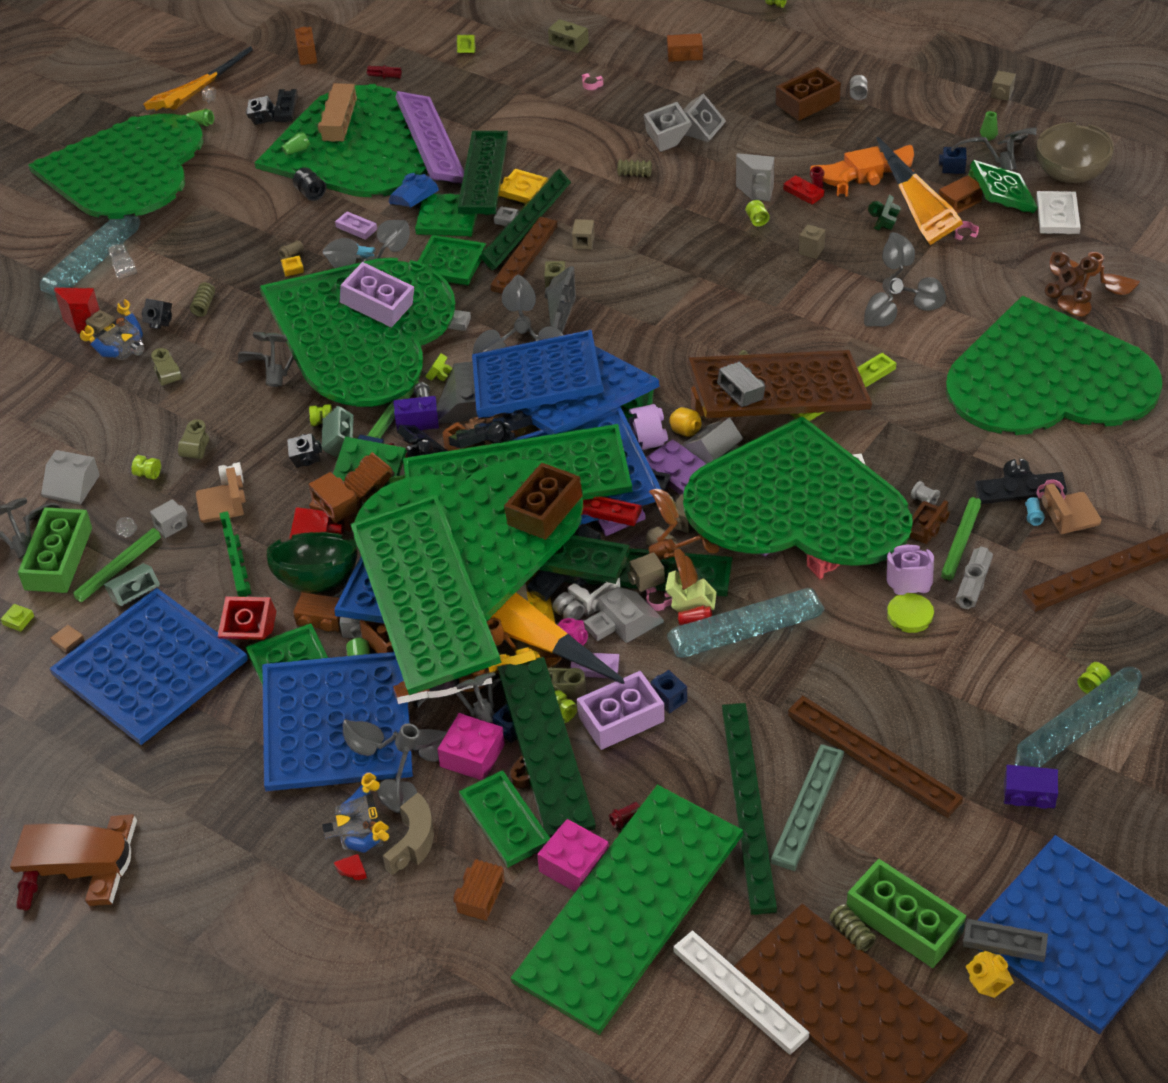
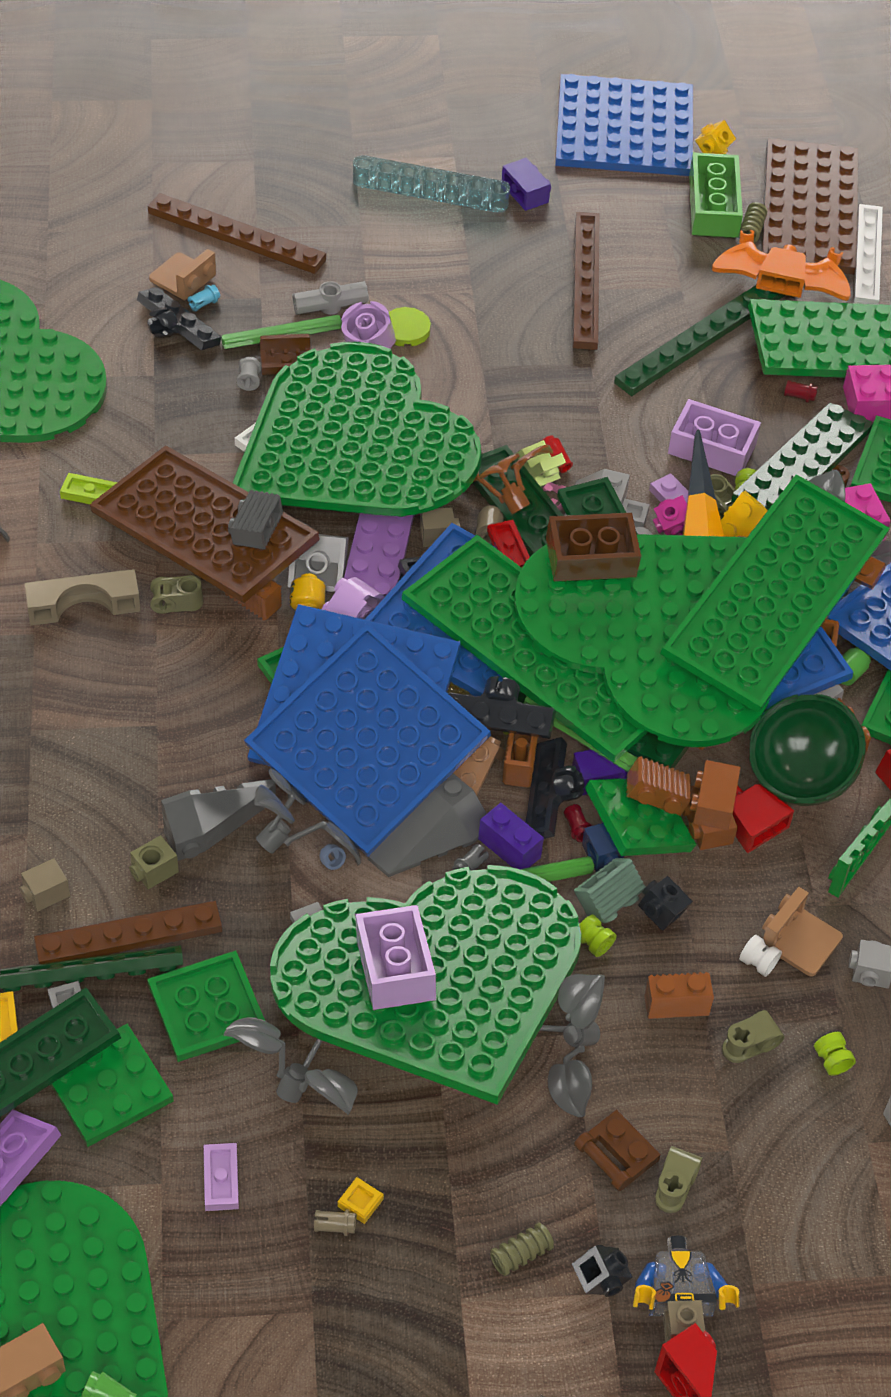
camera: 135 degrees left, 5 degrees up
black wheel [292,167,327,201] -> none
medium azure pin [357,245,375,258] -> none
blue slope [389,173,439,207] -> none
lime tile [425,353,452,381] -> none
dark tan brick [628,552,665,592] -> none
dark blue brick [650,670,688,714] -> none
clear light blue beam [667,588,824,658] -> none
sand green tile [771,744,844,871] -> none
dark grey plate [963,918,1048,962] -> none
bright pink piece [1036,480,1065,499] -> none
lime wheel [1077,662,1111,696] -> none
none -> dark tan arch [25,569,141,626]
none -> reddish brown plate [574,1109,661,1191]
none -> dark orange brick [644,972,714,1019]
none -> orange torso [712,230,851,301]

